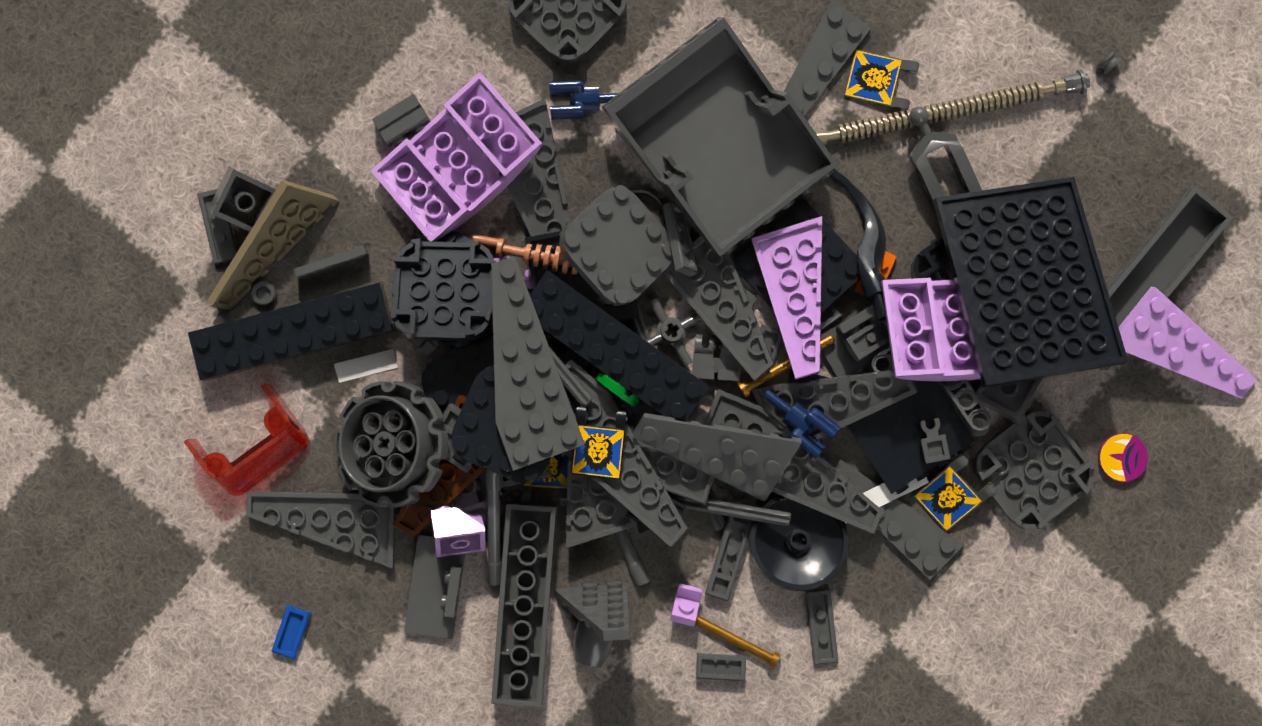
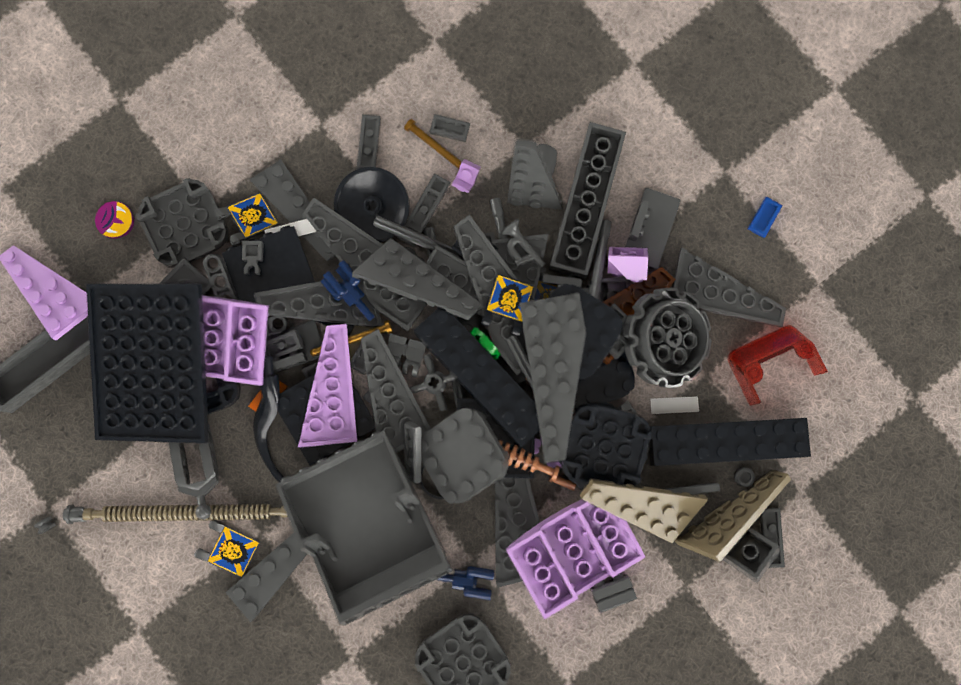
camera: 170 degrees left, 5 degrees down
none -> dark grey piece [501,219,546,268]
none -> dark grey plate [543,275,583,288]
none -> wing [580,479,708,543]

